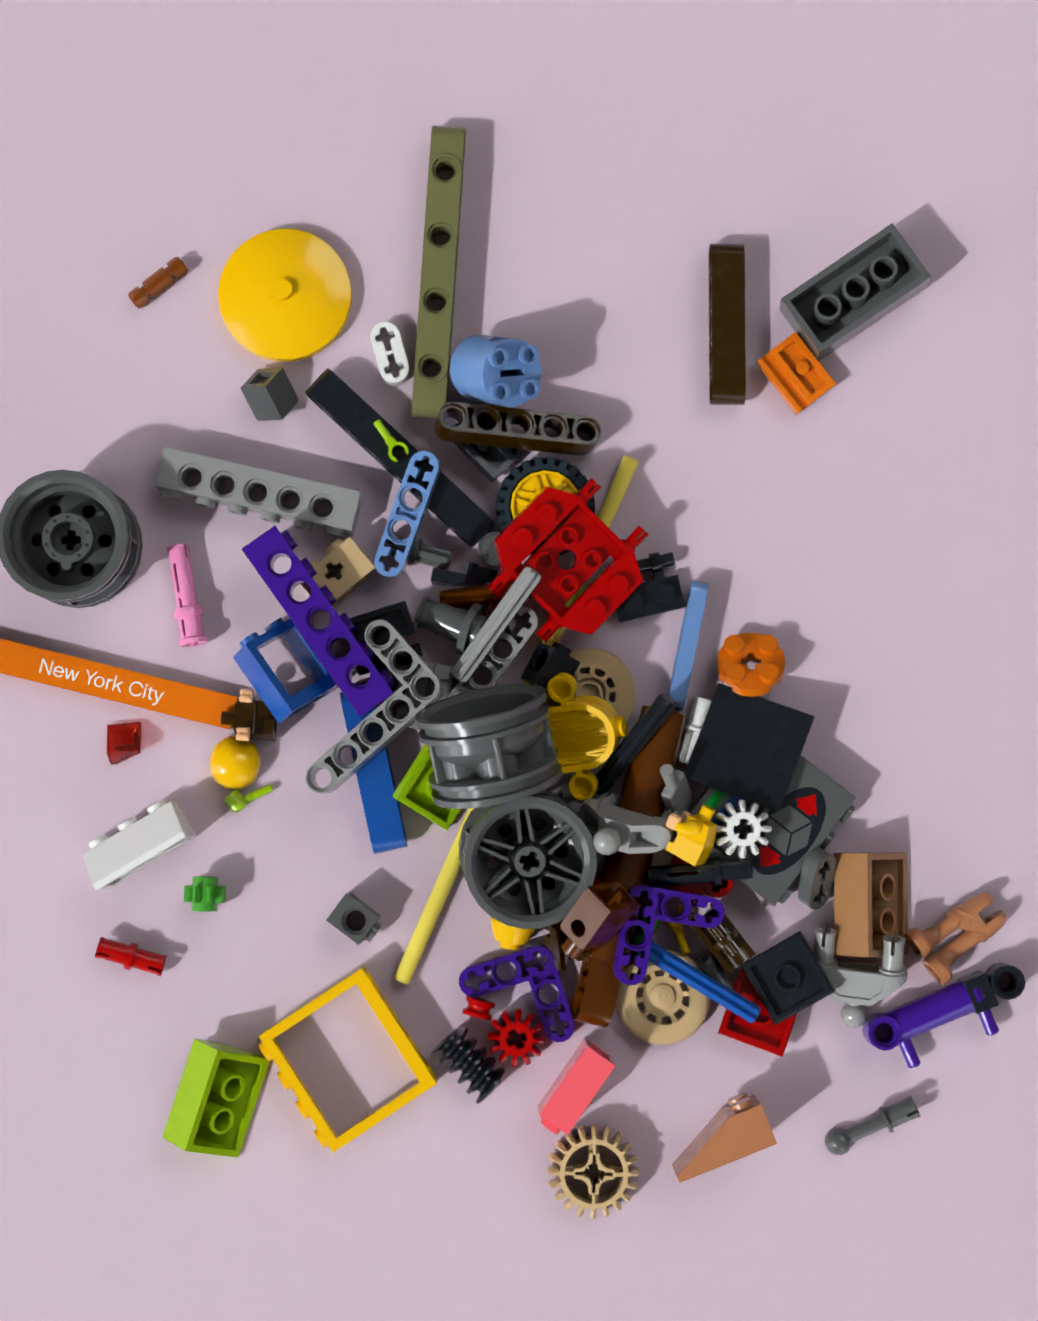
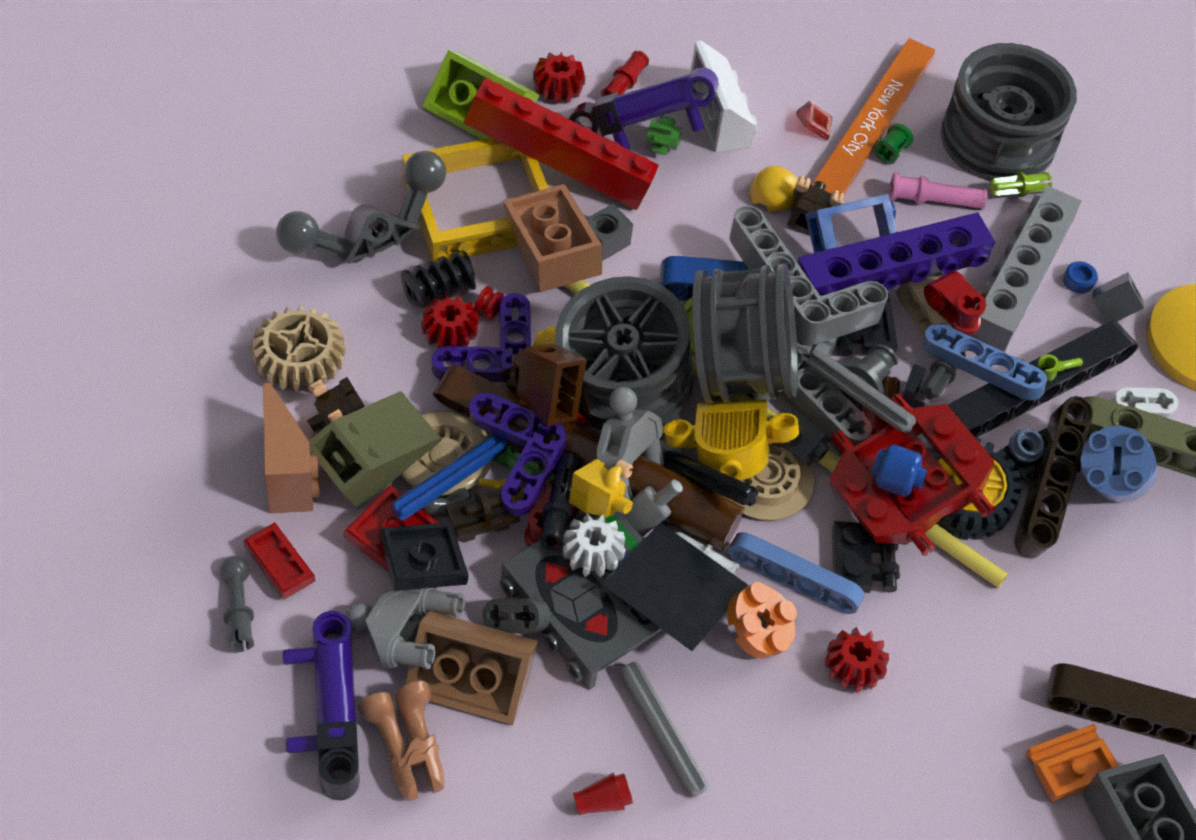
camera: 100 degrees right, 30 degrees down
lime hand [224,784,273,812] -> none
coral brick [538,1038,616,1135] -> none
none -> red plate [243,522,315,600]
none -> dark grey piece [276,151,446,264]
none -> dark brown piece [307,377,365,432]
none -> olive slope [309,391,442,509]
none -> red brick [463,78,659,210]
none -> nougat slope [503,184,602,292]
none -> red gear [533,51,586,104]
none -> dark purple piece [569,67,719,150]
none -> red cone [573,772,633,816]
none -> light grey axle [621,662,708,797]
none -> red gear [824,627,889,693]
none -> blue head [870,444,928,497]
none -> green bush [873,123,914,164]
none -> red piece [924,270,987,335]
none -> lime axle [989,172,1052,197]
none -> sand blue plate [1009,429,1044,463]
none -> blue tile [1063,261,1098,294]

